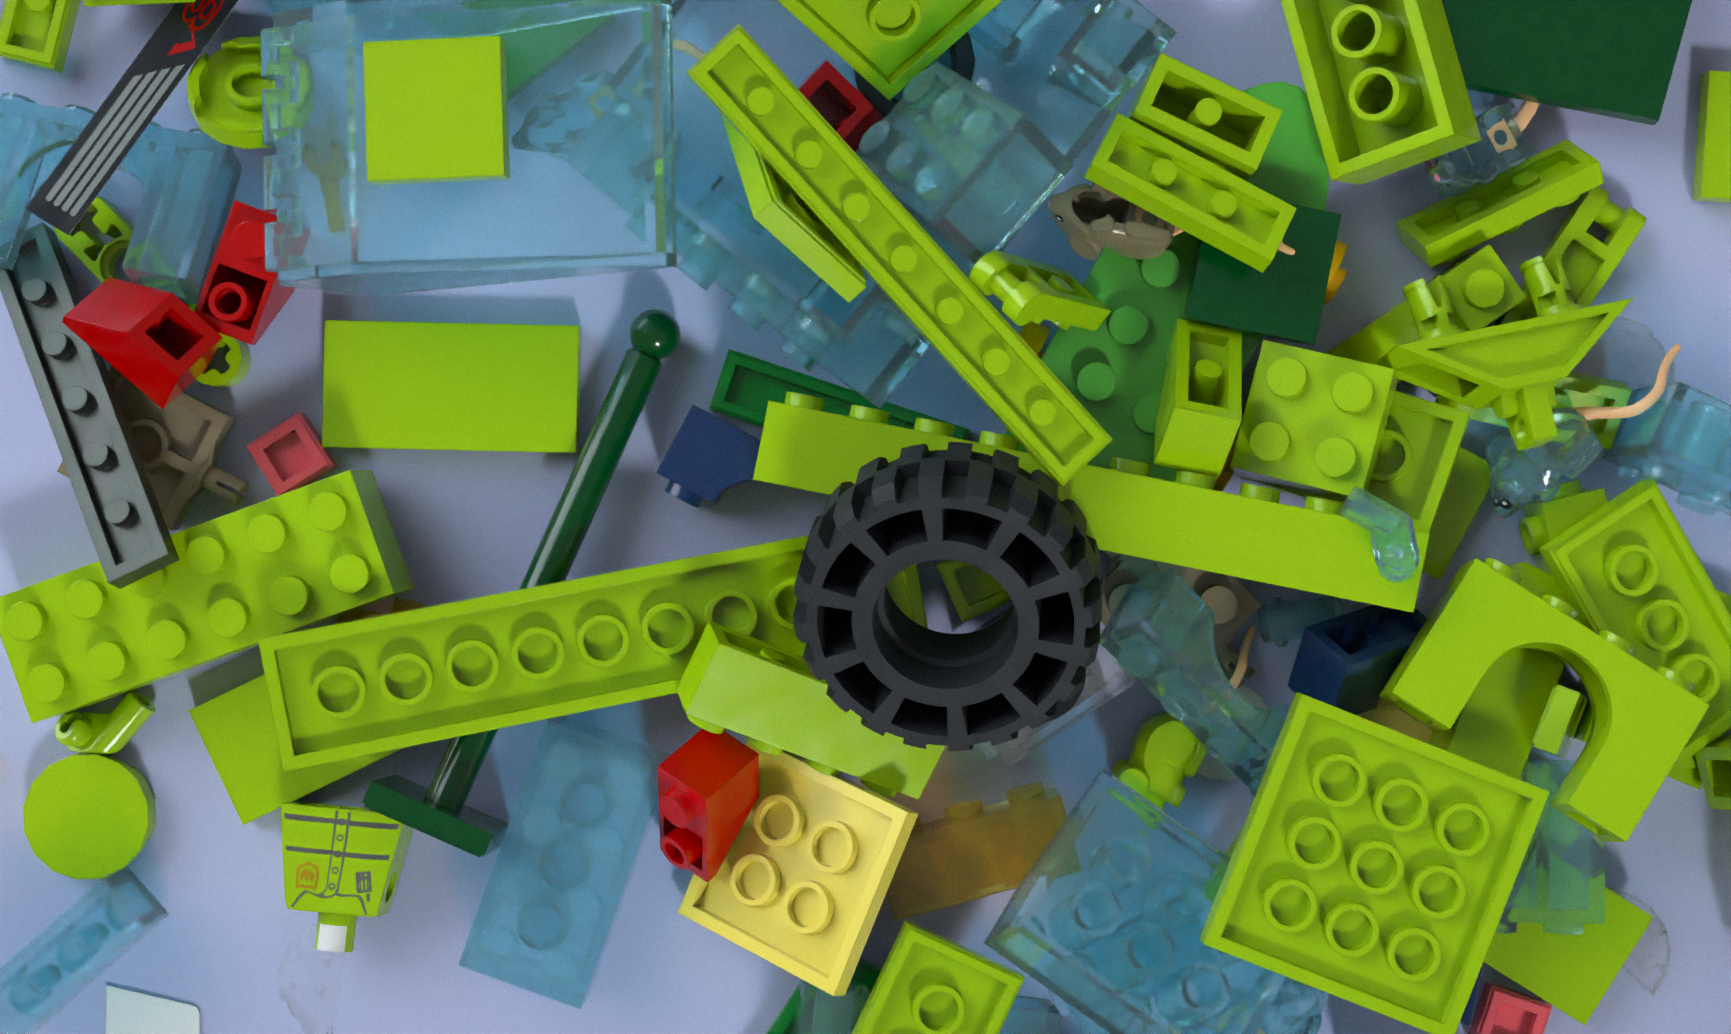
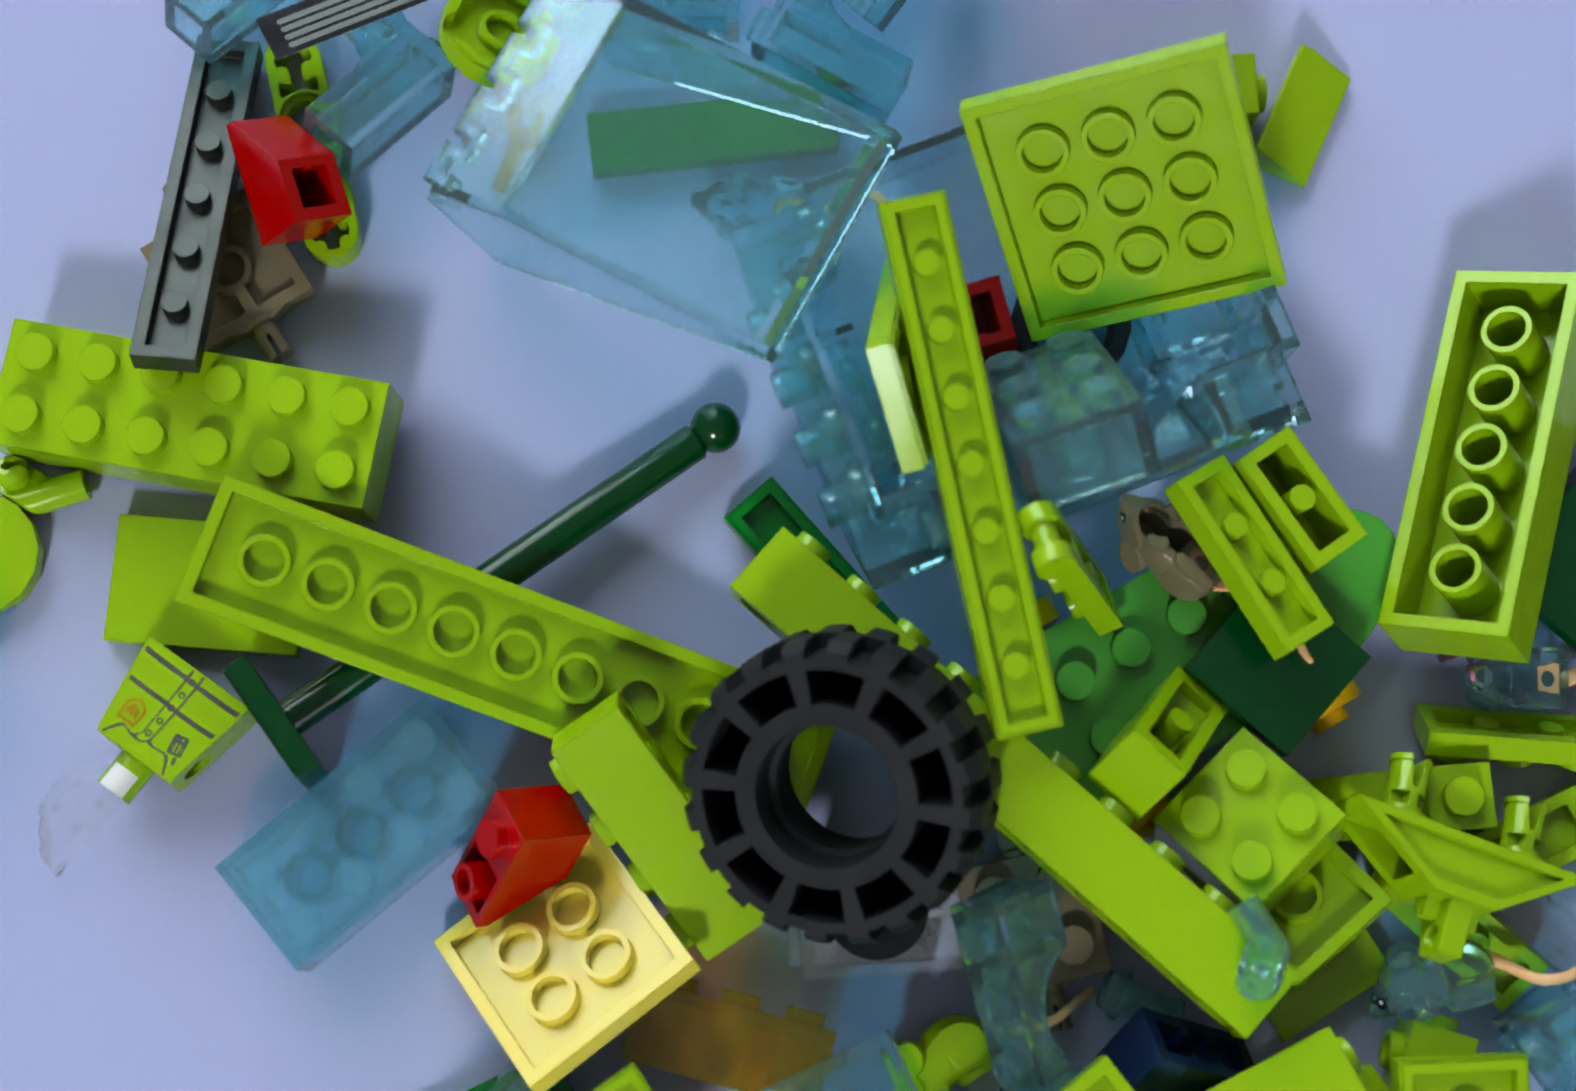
camera: 25 degrees right, 10 degrees down
red slope [194,200,315,345] -> none
coral tile [246,412,339,496] -> none
lime tile [322,320,582,453] -> none
lime tile [363,36,510,185] -> none
dark blue arch [656,404,797,508] -> none
lime tile [936,560,1012,623] -> none

